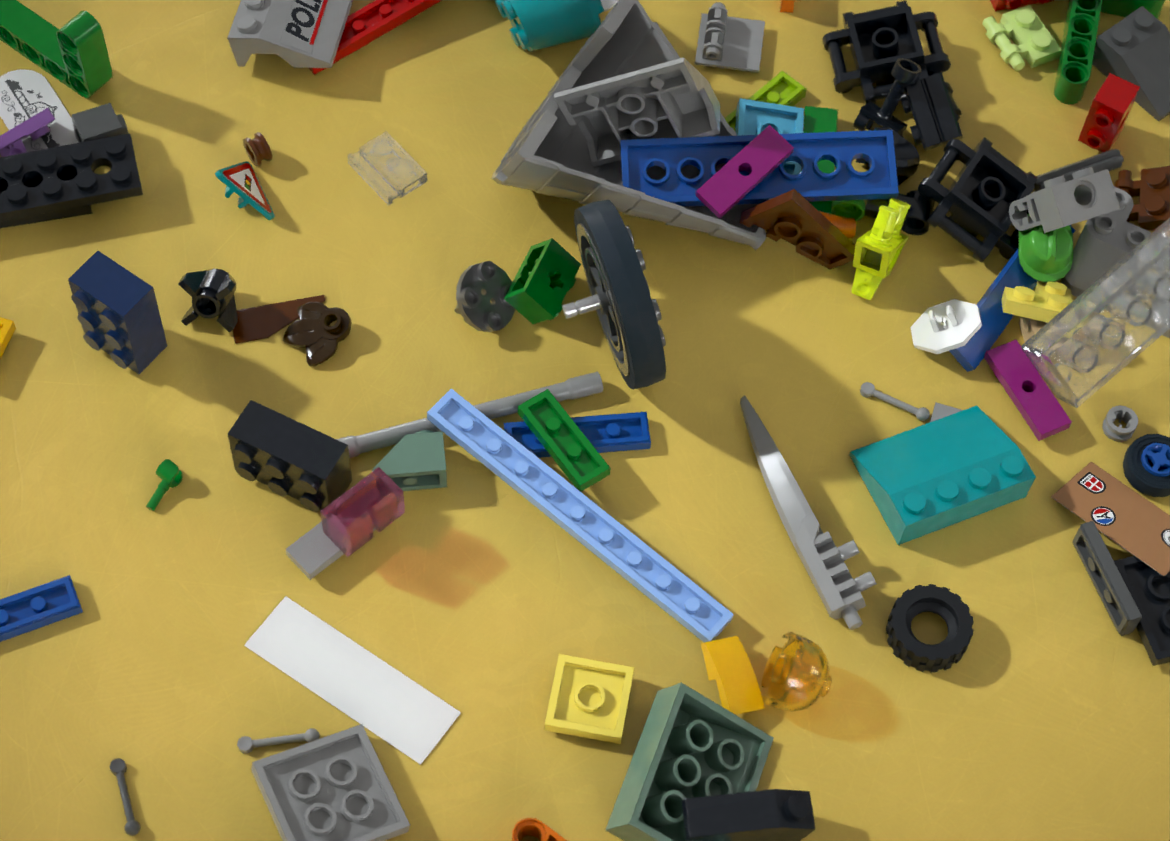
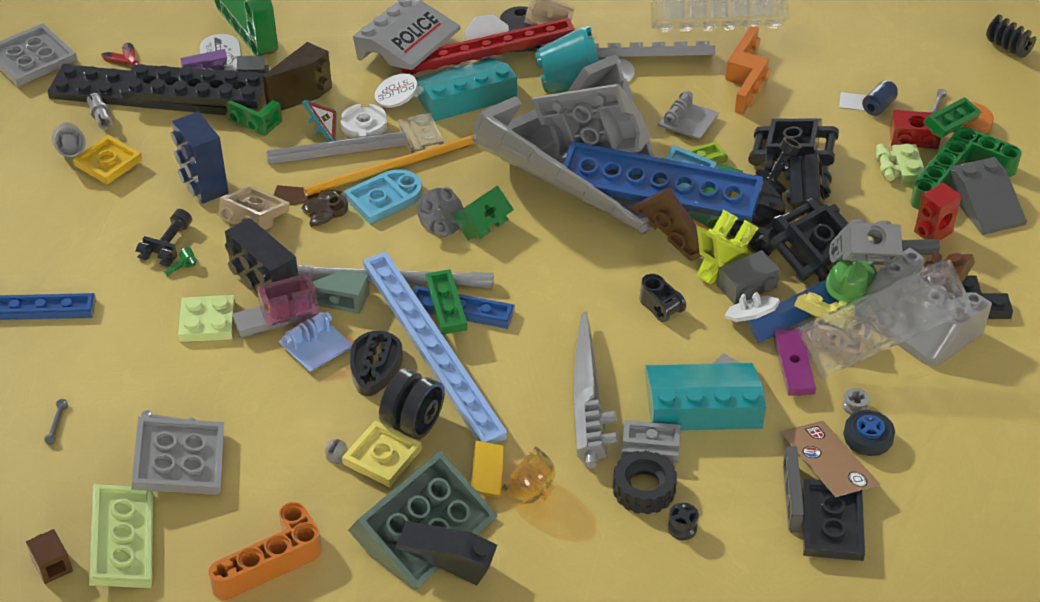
camera: 25 degrees right, 15 degrees down
black brick [178,269,238,332] -> none
reddish brown bush [243,132,273,167] -> none
white sticker [244,596,461,765] -> none
black wheel [562,199,666,389] -> none
magenta tile [695,125,794,219] -> none
light grey hinge [860,382,930,421] -> none
none -> black bar [135,209,192,266]
none -> yellowish green plate [178,295,235,342]
none -> tan plate [218,186,290,230]
none -> green bracket [226,100,282,136]
none -> dark brown slope [262,42,332,111]
none -> light grey axle [266,132,407,164]
none -> light blue hinge [279,312,353,372]
none -> light orange piece [303,135,475,197]
none -> light grey hinge [325,439,348,464]
none -> white plate [341,104,388,138]
none -> medium azure tile [343,170,422,225]
none -> black piece [350,331,403,396]
none -> white piece [375,74,418,108]
none -> black wheel [379,368,445,439]
none -> teal slope [415,57,517,122]
none -> light grey plate [621,420,681,463]
none -> black piece [639,274,687,322]
none -> black wheel [668,502,699,540]
none -> dark grey brick [717,250,780,305]

